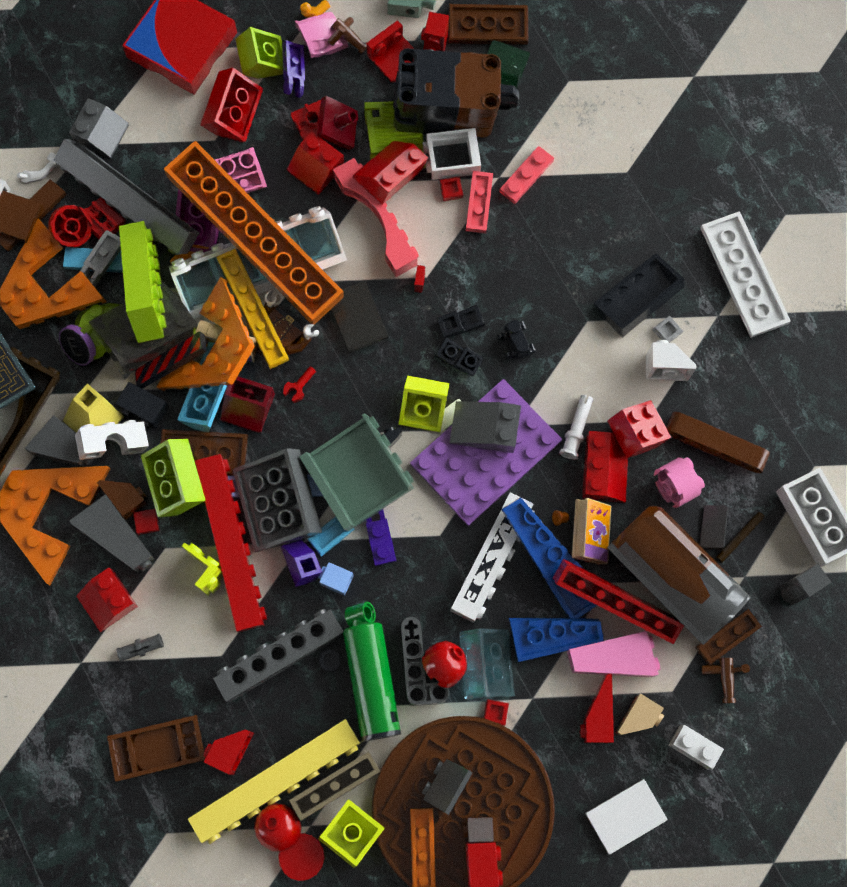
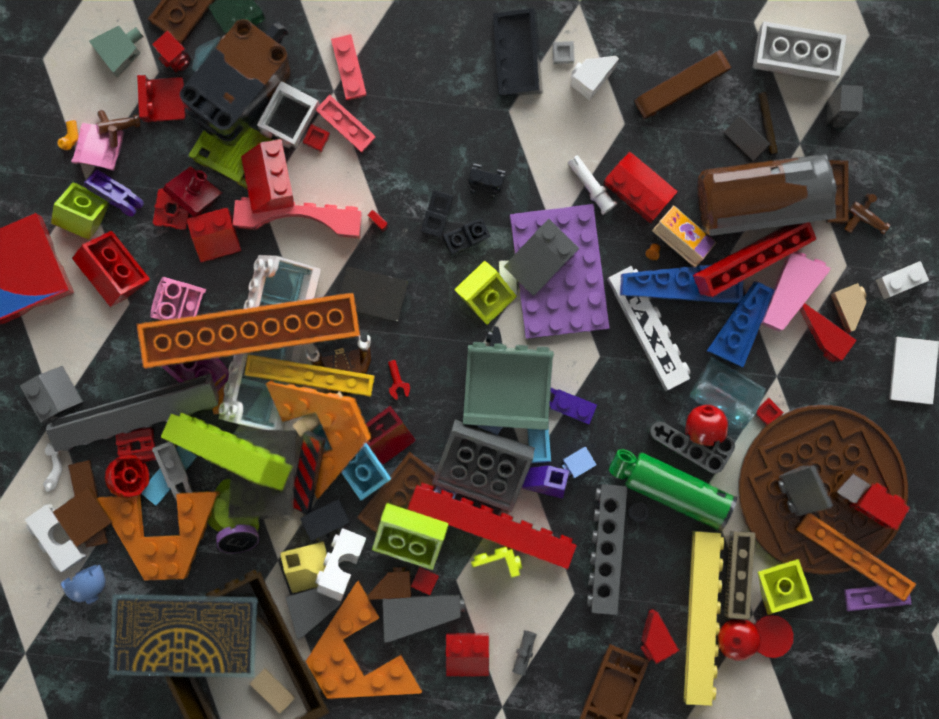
camera: 55 degrees left, 10 degrees up
red brick [607,400,671,458] -> none
bright pink brick [654,457,705,508] -> none

